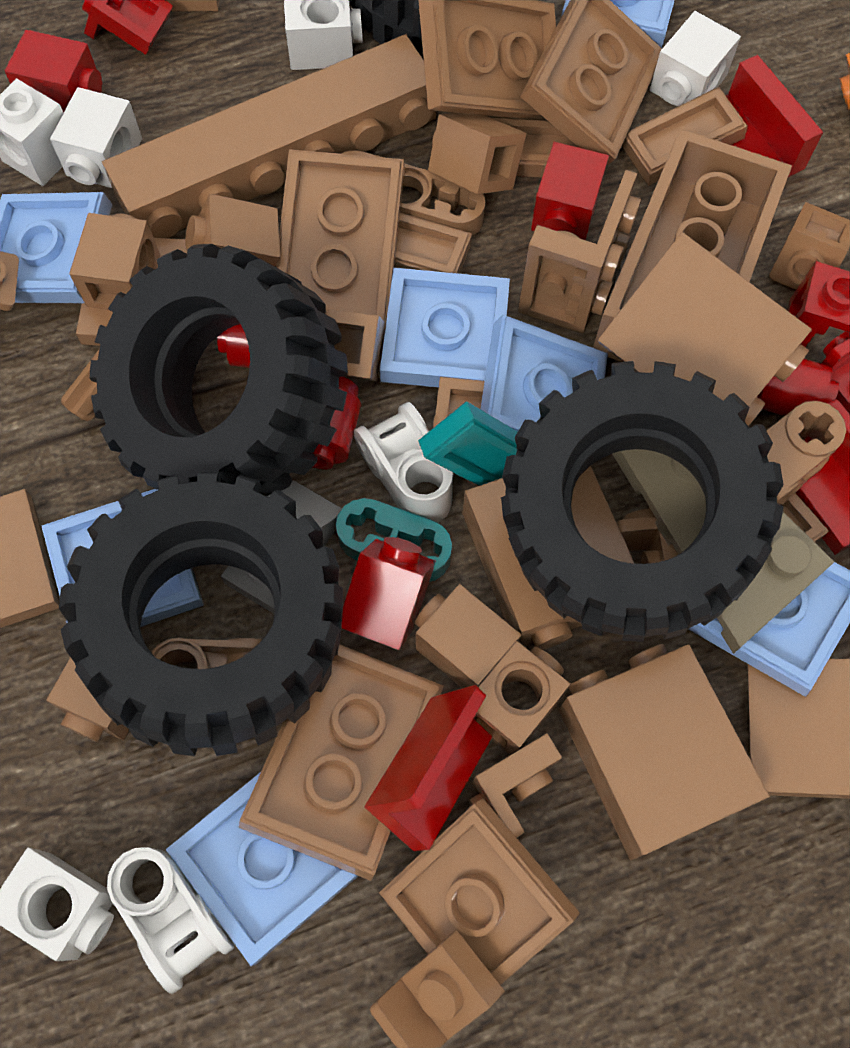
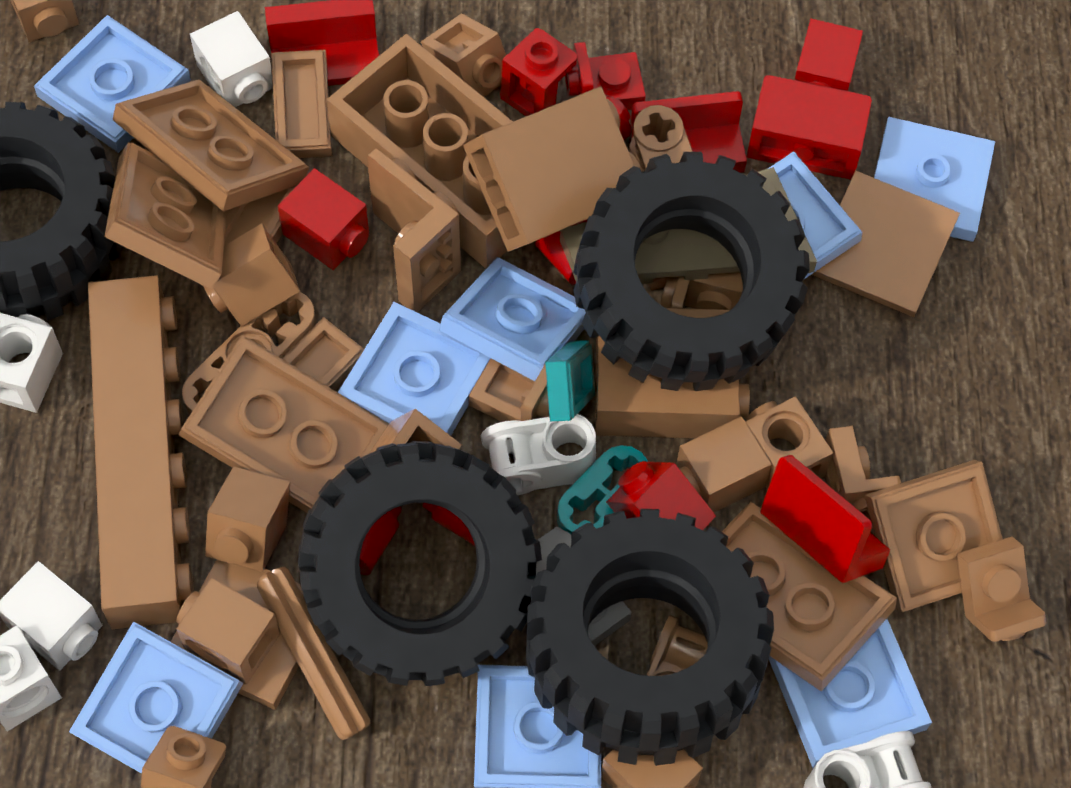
camera: 70 degrees left, 5 degrees down
medium nougat brick [559,644,770,861] -> none

